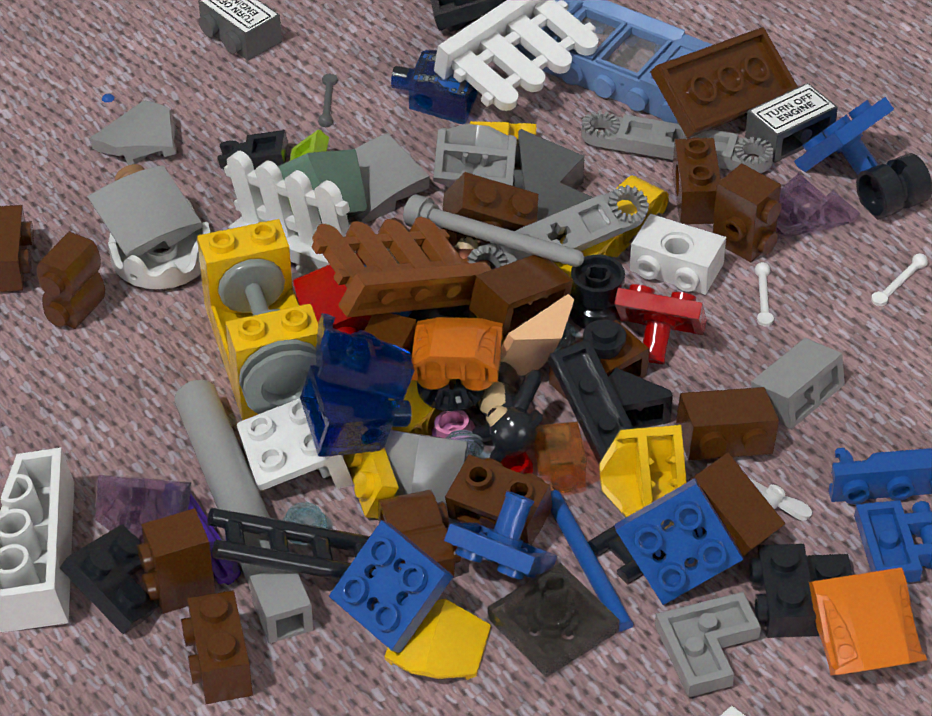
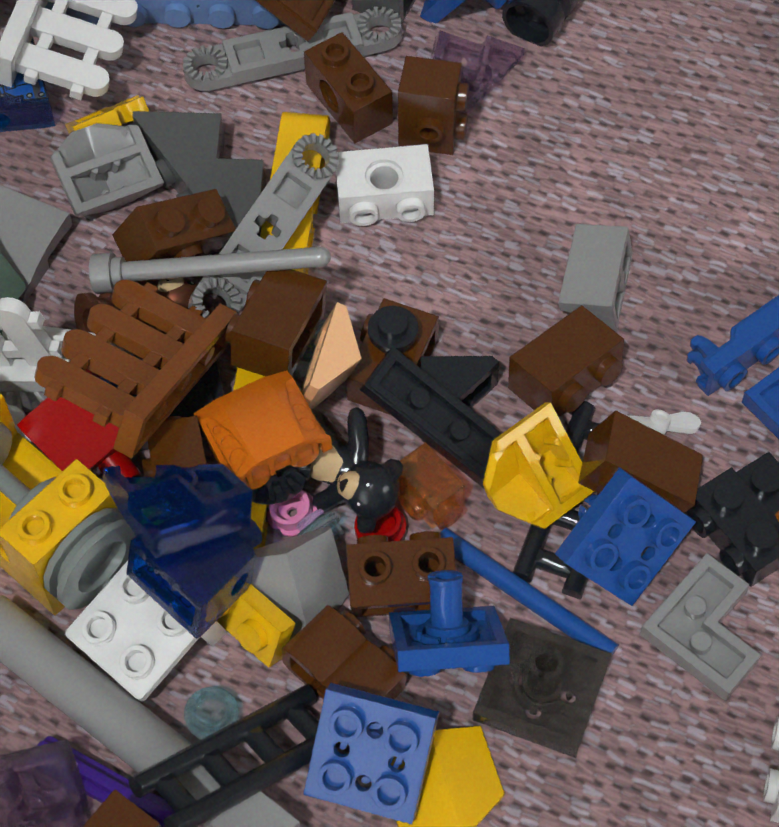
camera: 30 degrees left, 15 degrees up
black wheel [570,255,625,329] -> none
red plate [615,284,707,365] -> none
white hinge [754,262,774,327] -> none
white hinge [871,253,928,306] -> none

